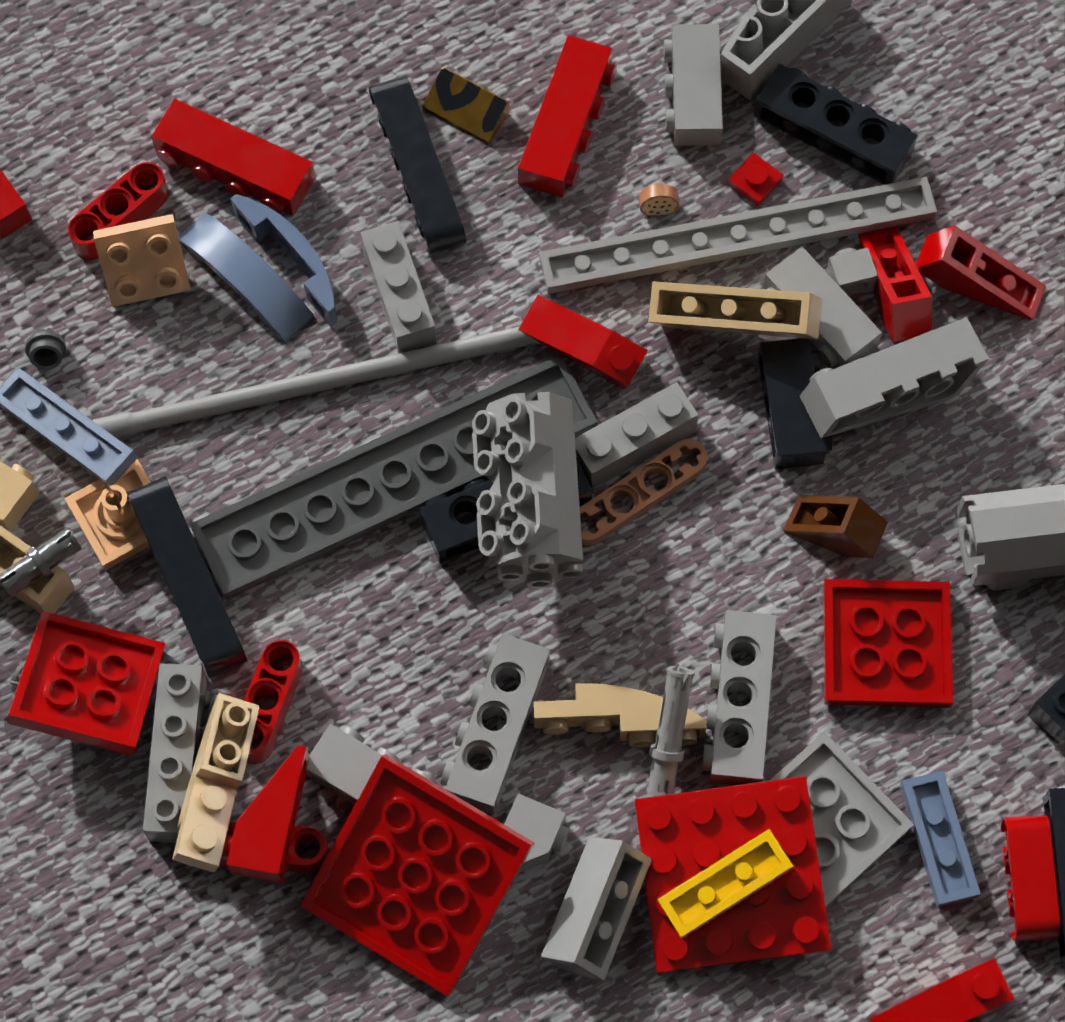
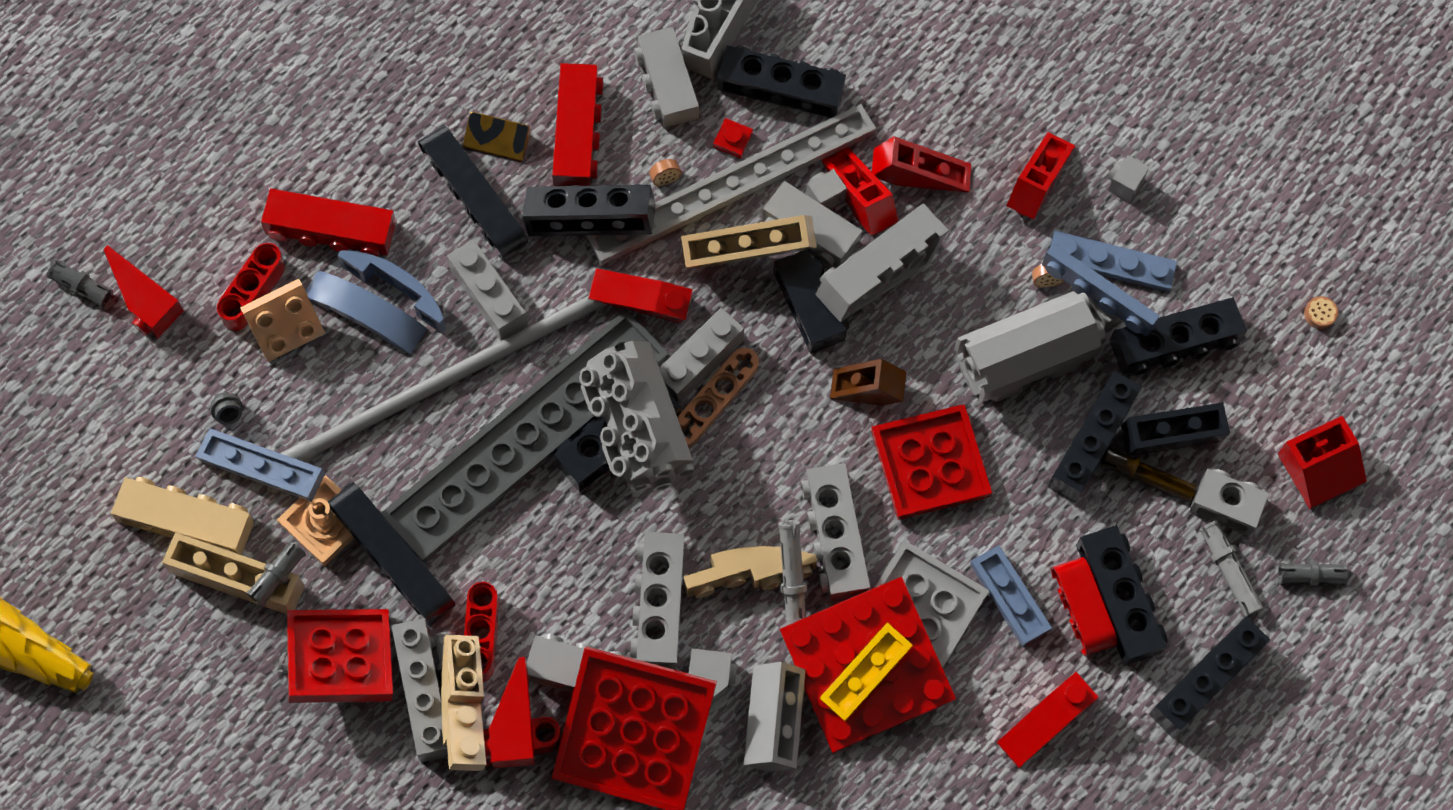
camera: 20 degrees left, 0 degrees up
none -> black brick [522,184,656,236]

